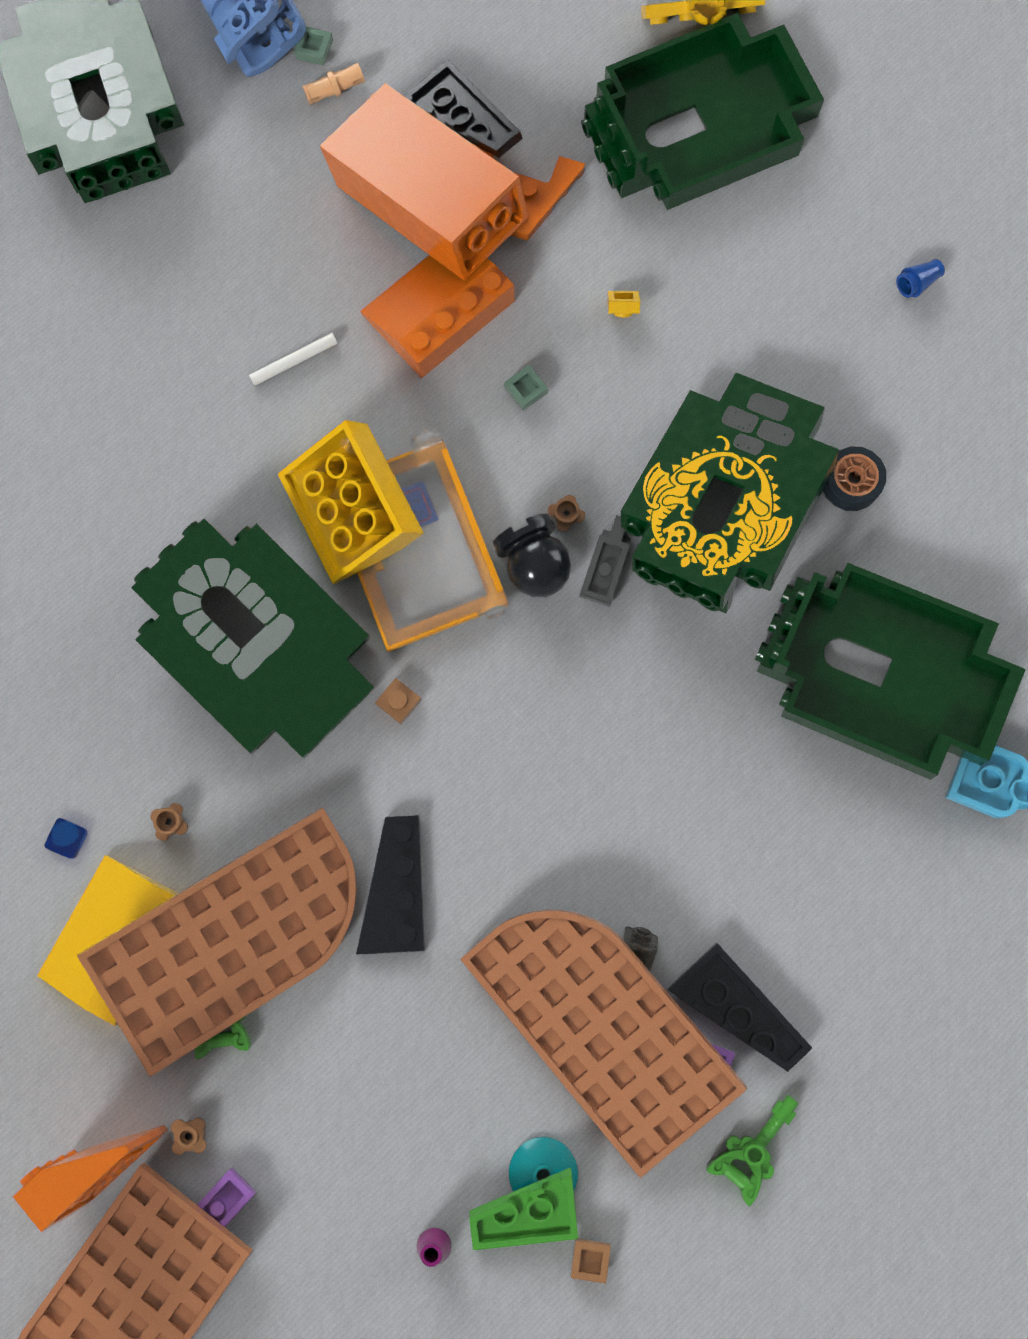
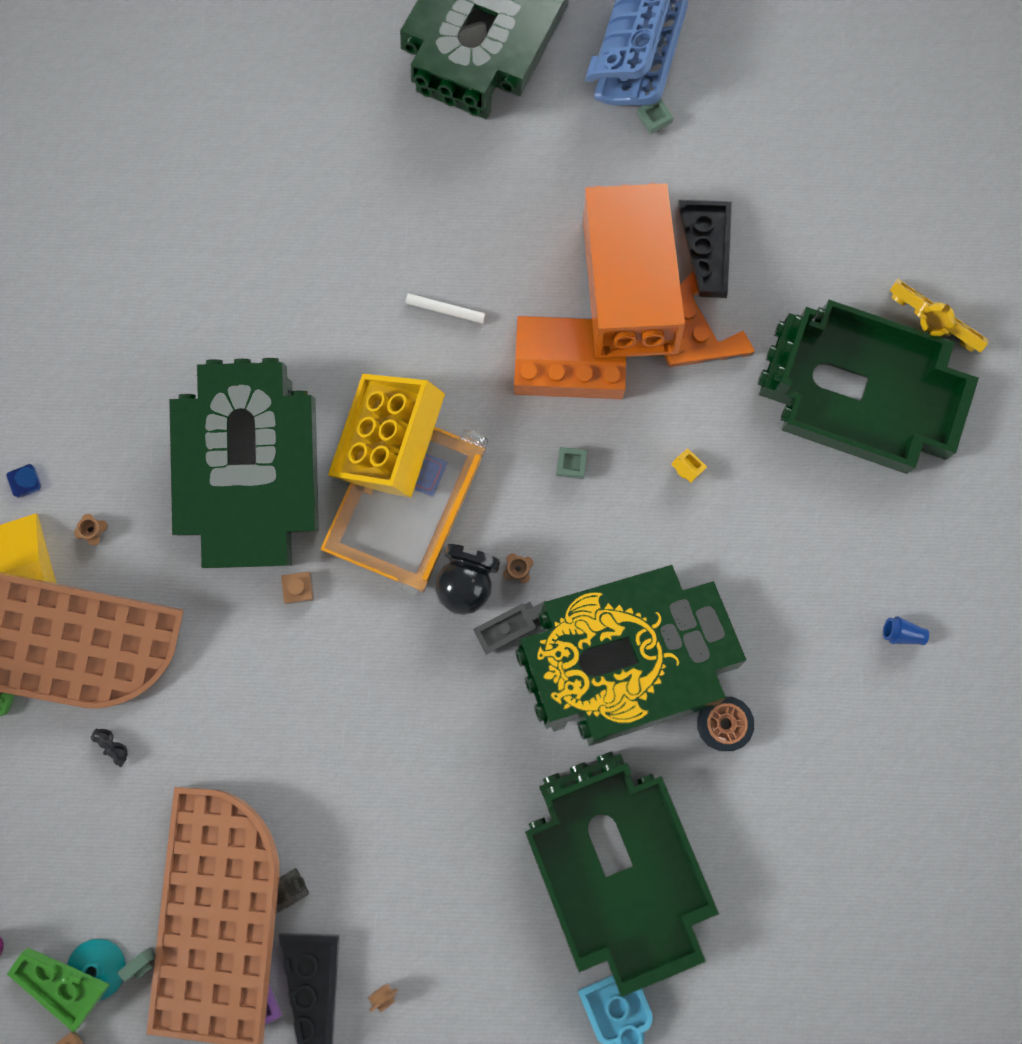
camera: 40 degrees right, 0 degrees up
light nougat pin [302,62,365,105] -> none
black wing [356,815,425,955] -> none
none -> black piece [90,729,128,767]
none -> sand green plate [117,948,155,982]
none -> medium nougat plate [368,983,398,1012]

